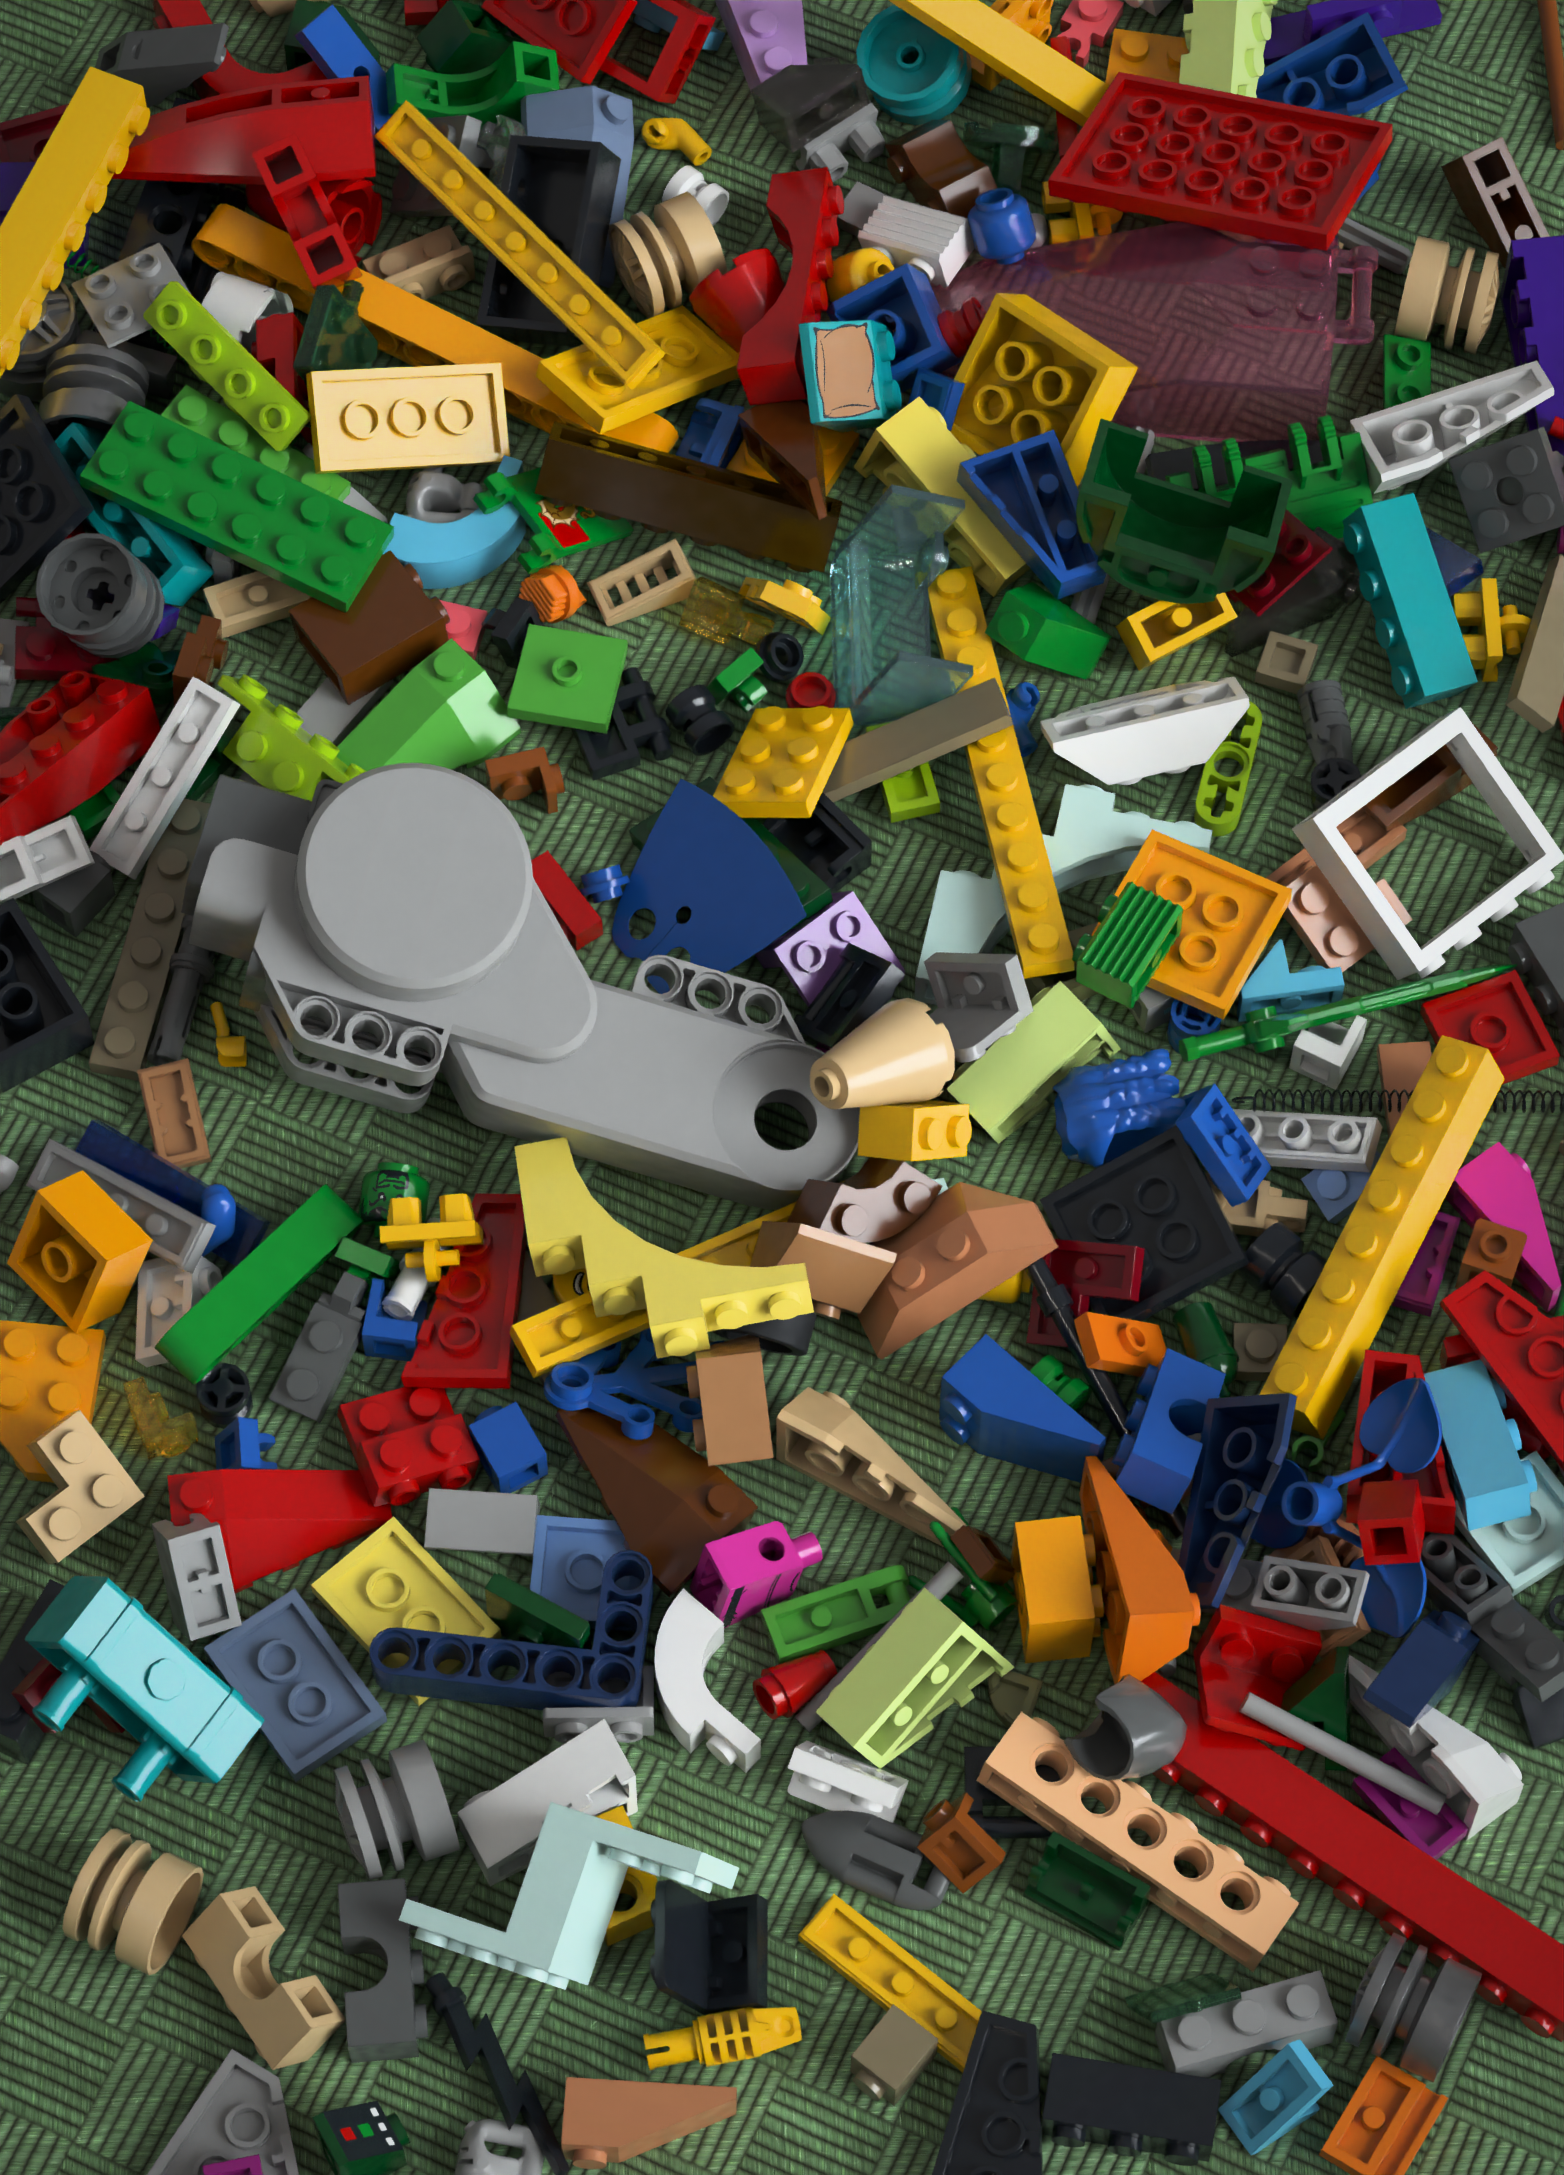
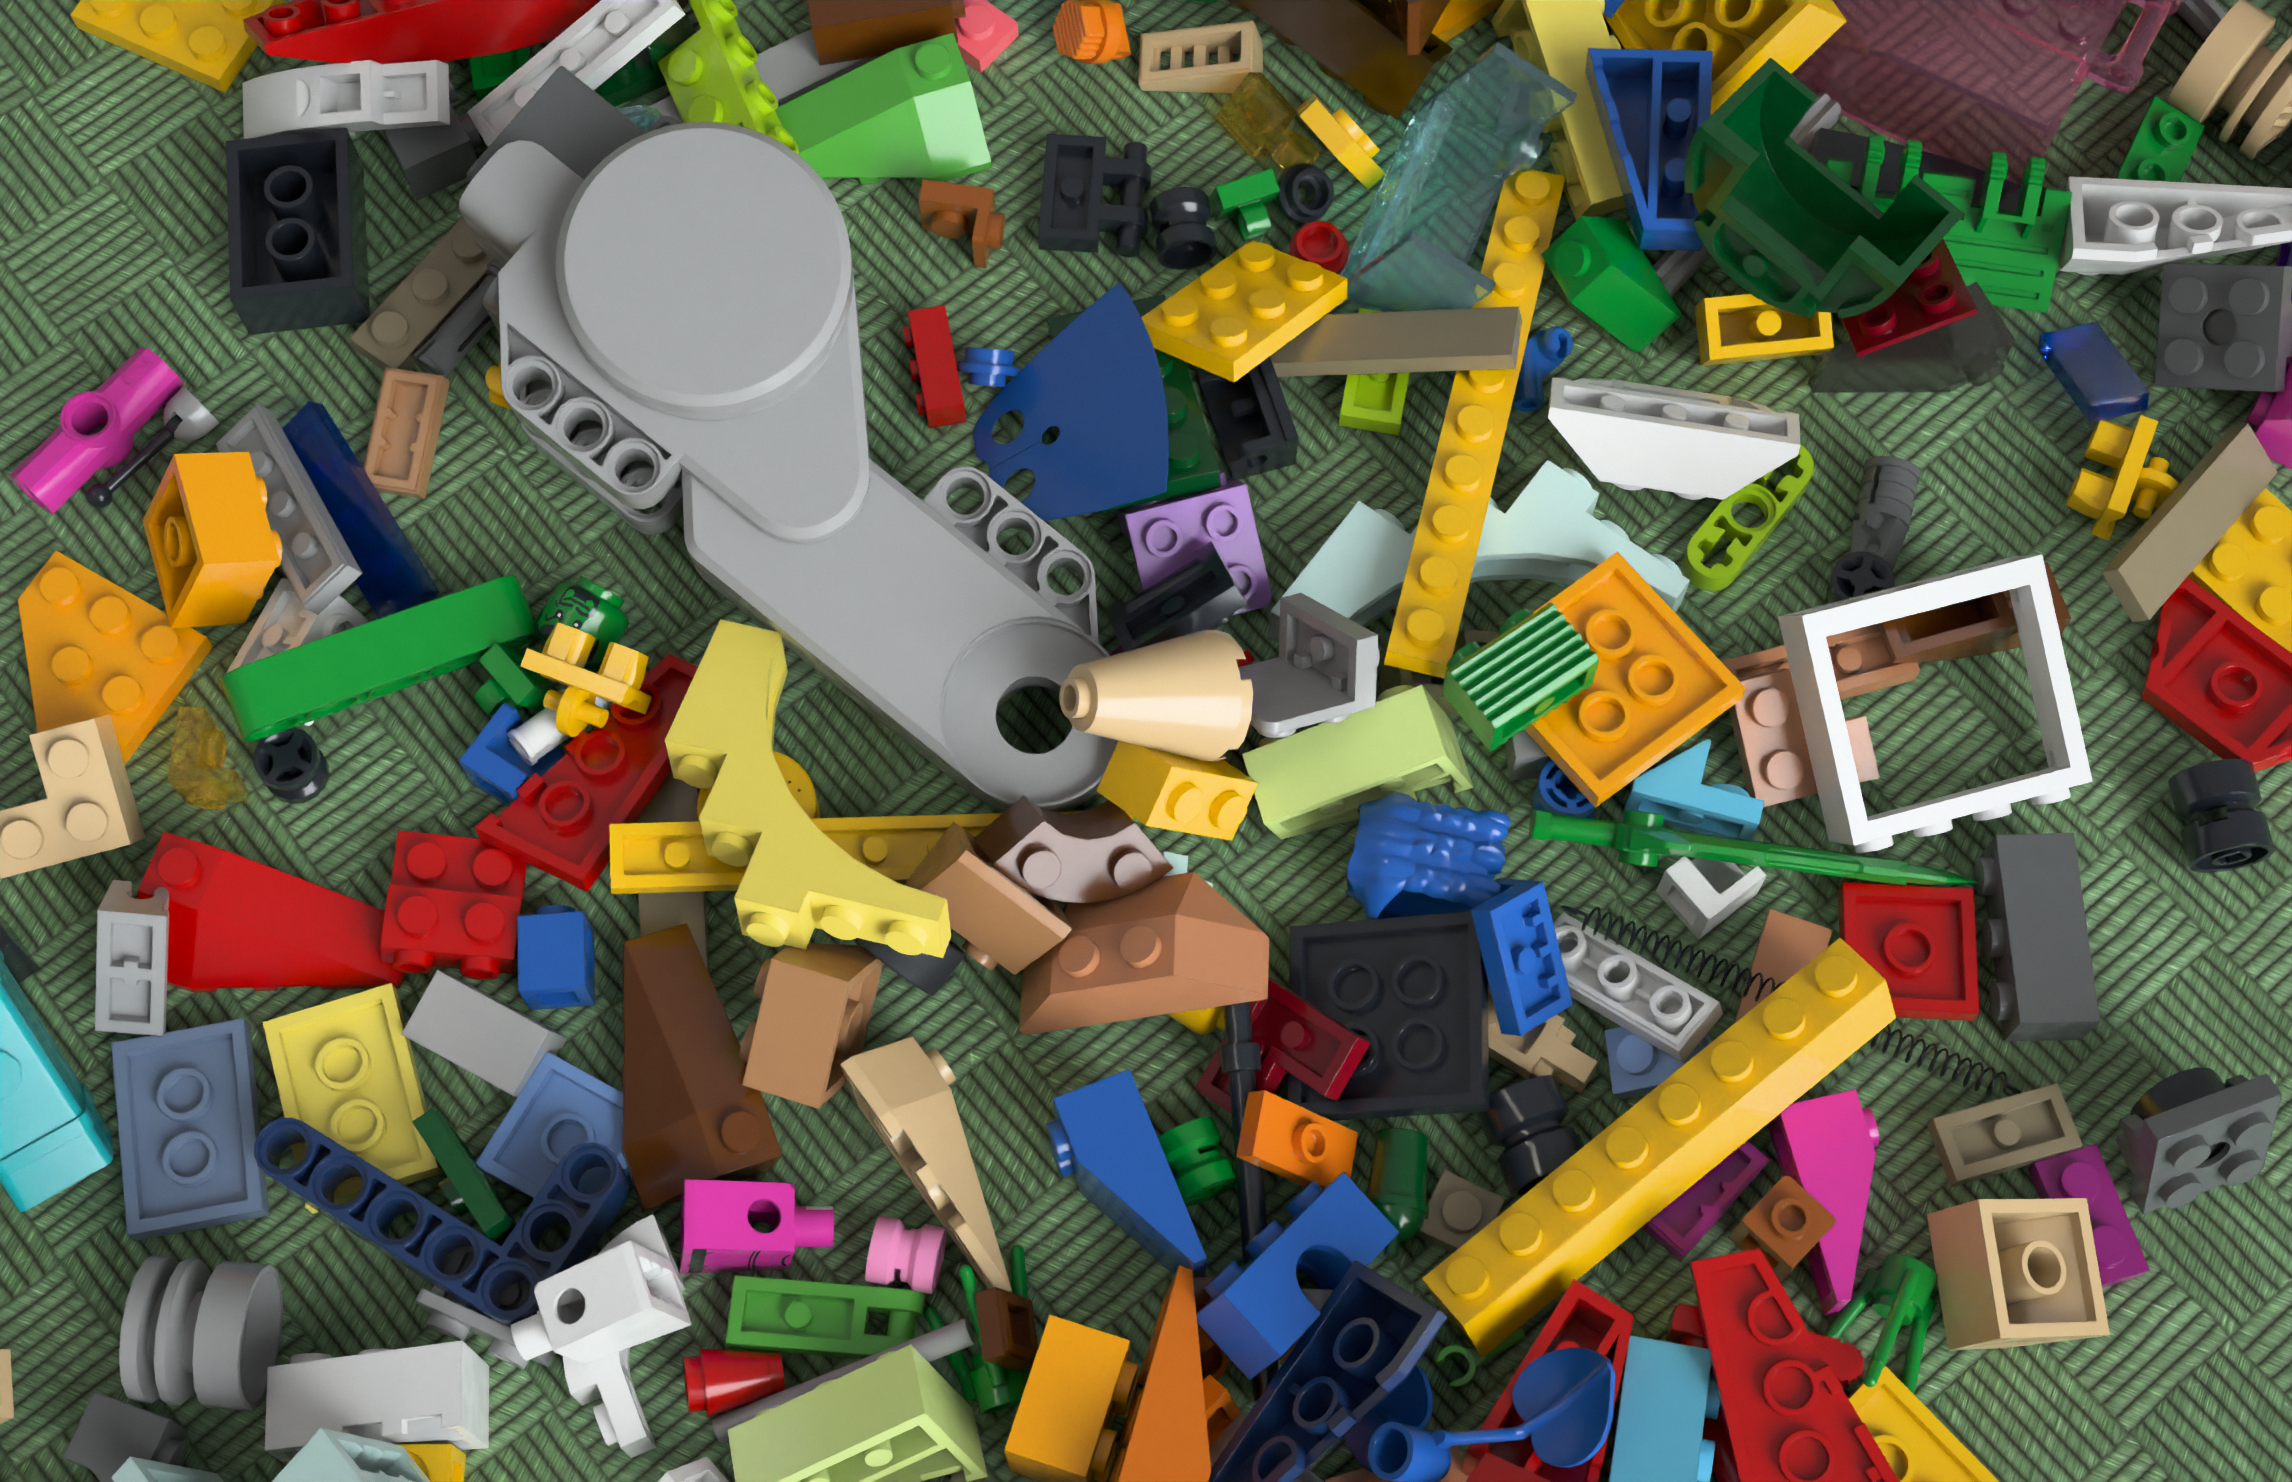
camera: 25 degrees right, 5 degrees up
blue arm [201,1184,236,1257] -> none
blue tile [214,1417,277,1469] -> none
dark grey hinge [269,1271,369,1423] -> none
black tile [482,597,545,669] -> none
bright green plate [507,624,628,734] -> none
blue plant [544,1328,724,1440] -> none
dark tan plate [1254,631,1318,694] -> none
teal brick [1342,493,1478,709] -> none
none -> white torso [511,1240,692,1363]
none -> bright pink wheel [865,1215,947,1295]

